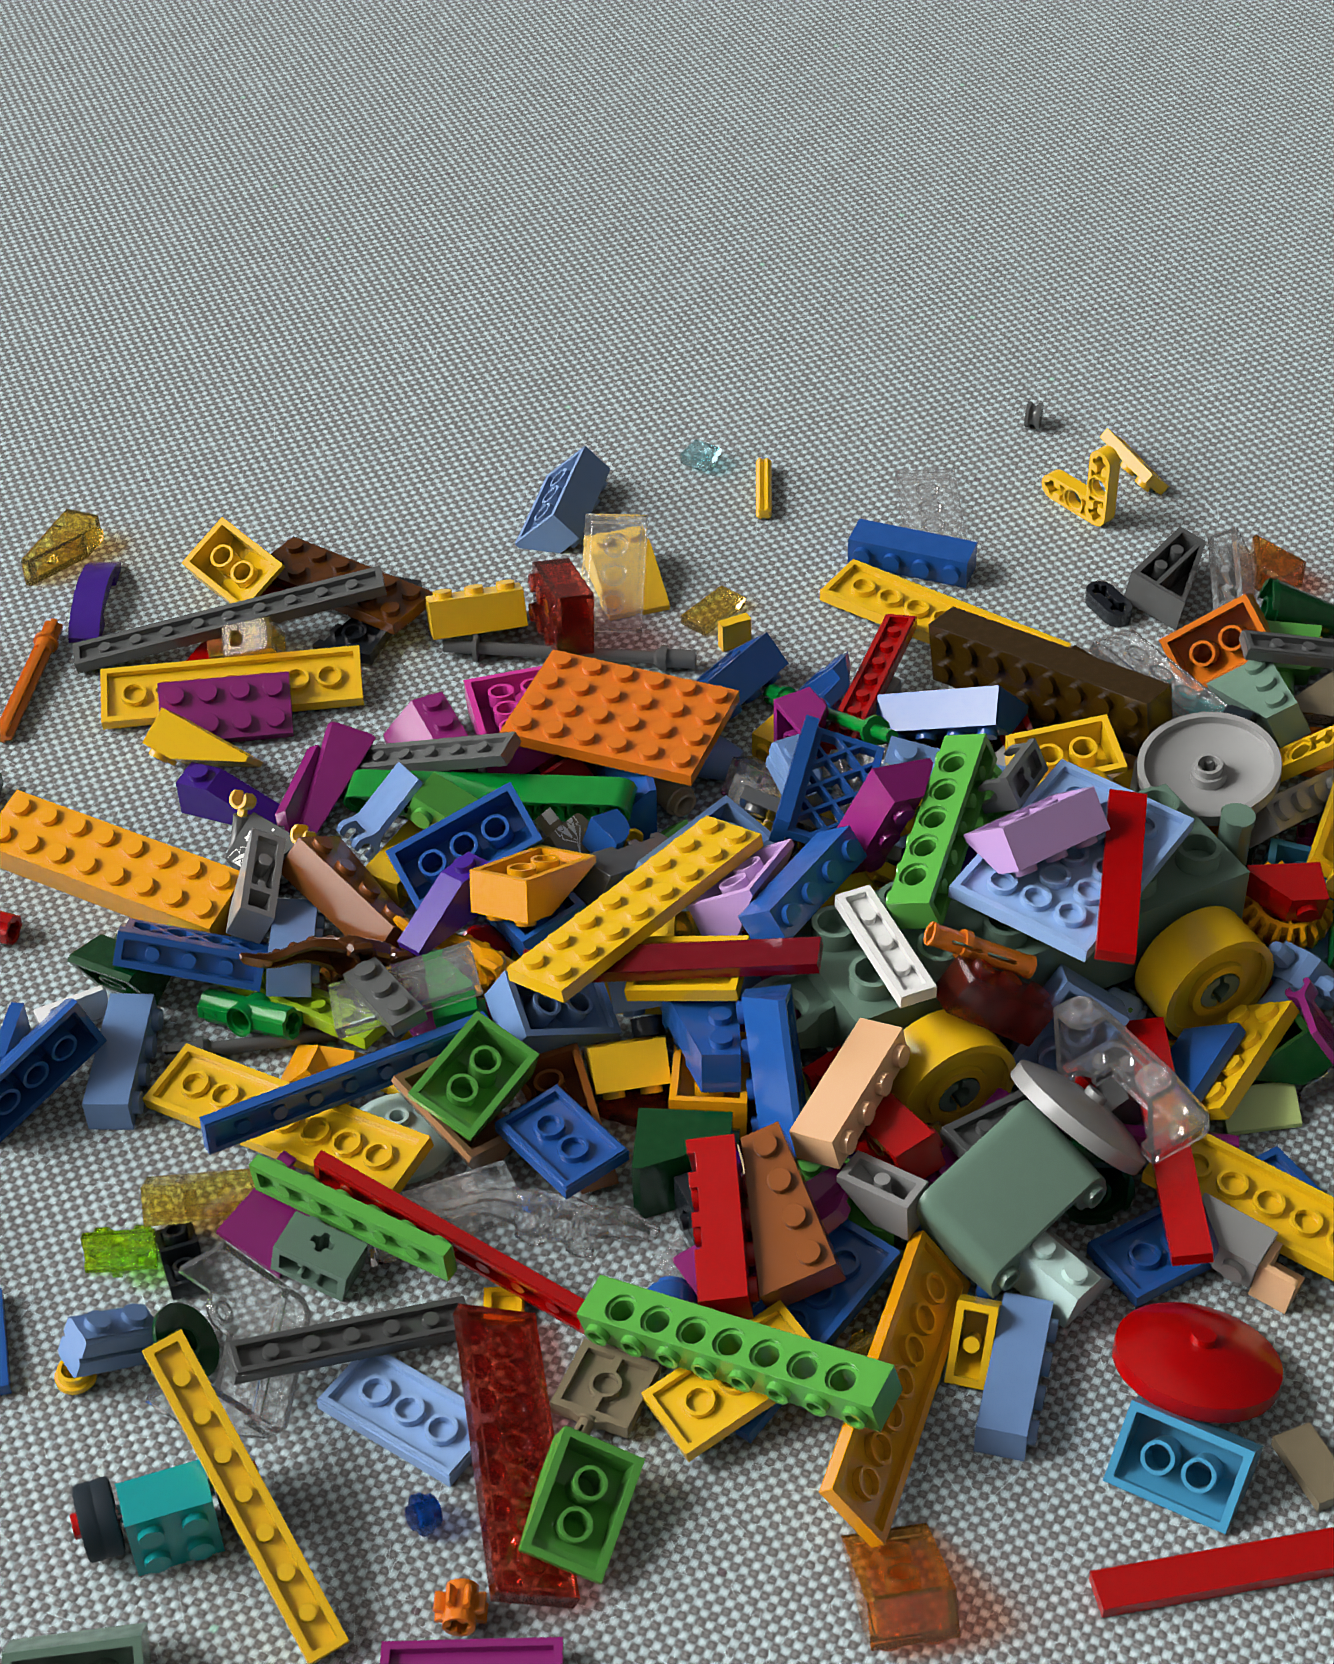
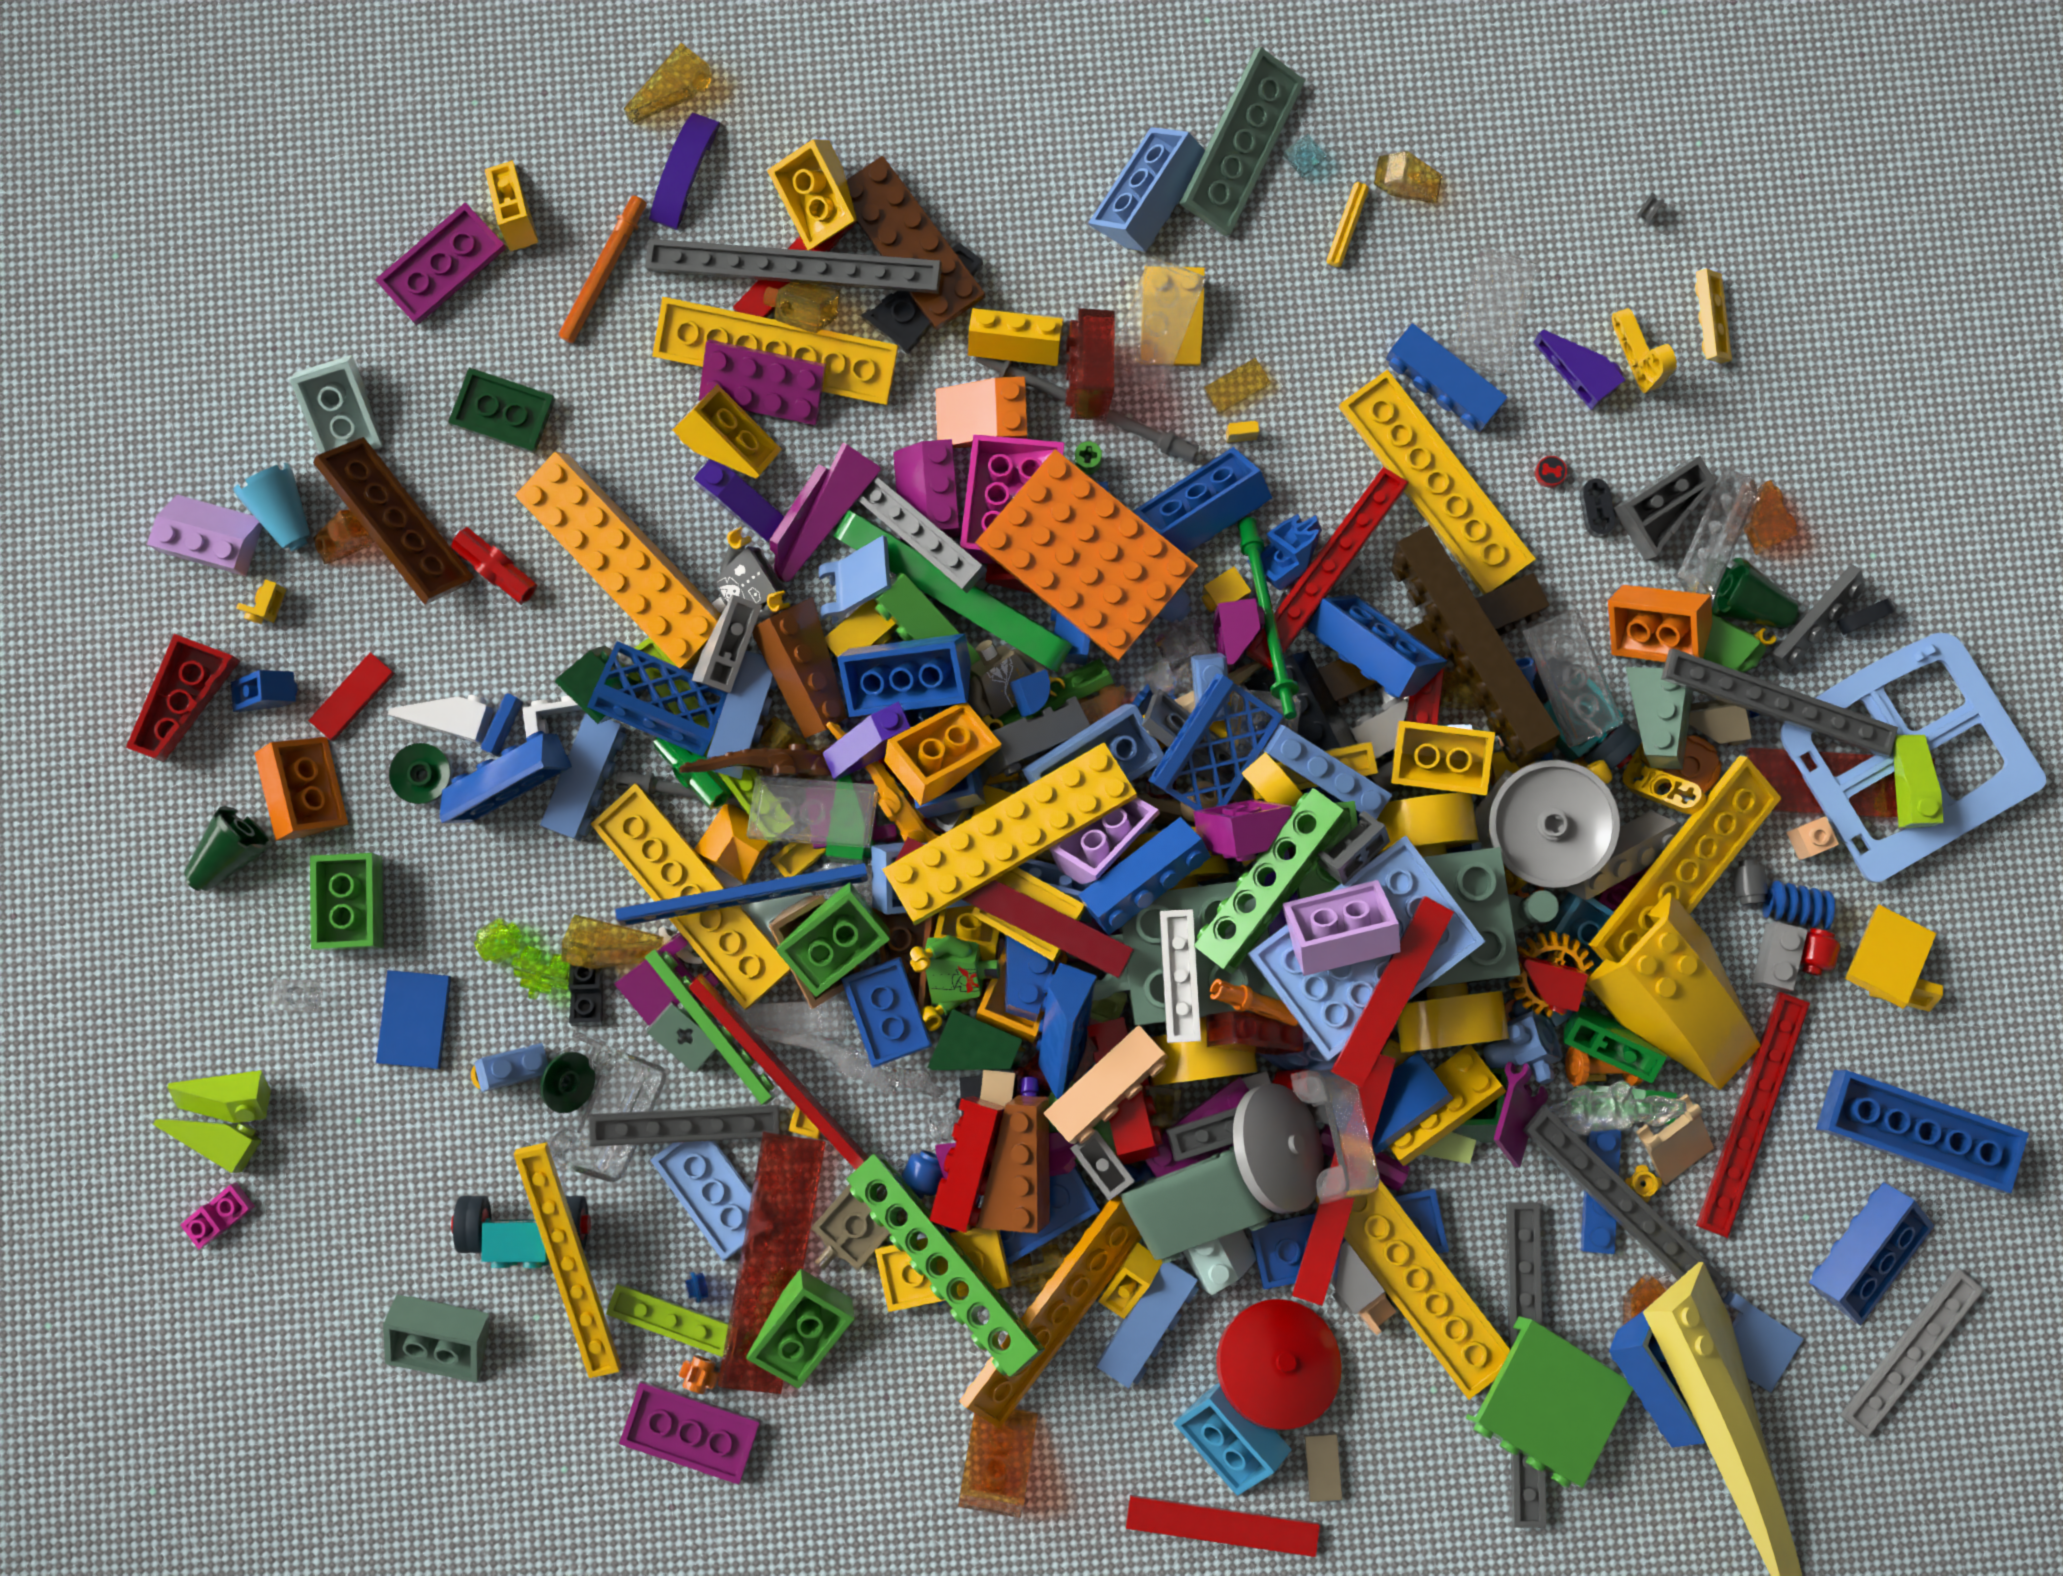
camera: 20 degrees right, 40 degrees up
dark grey plate [343,956,428,1038] -> none
none -> clear neon green head [474,918,523,964]
none -> lime plate [606,1283,736,1358]
none -> bright green torso [910,935,1000,1031]
none -> slope [935,377,1027,448]
none -> sand green plate [1179,47,1306,236]
none -> clear yellow slope [1374,151,1442,203]
none -> dark purple slope [1533,330,1626,410]
none -> tile [1535,456,1567,488]

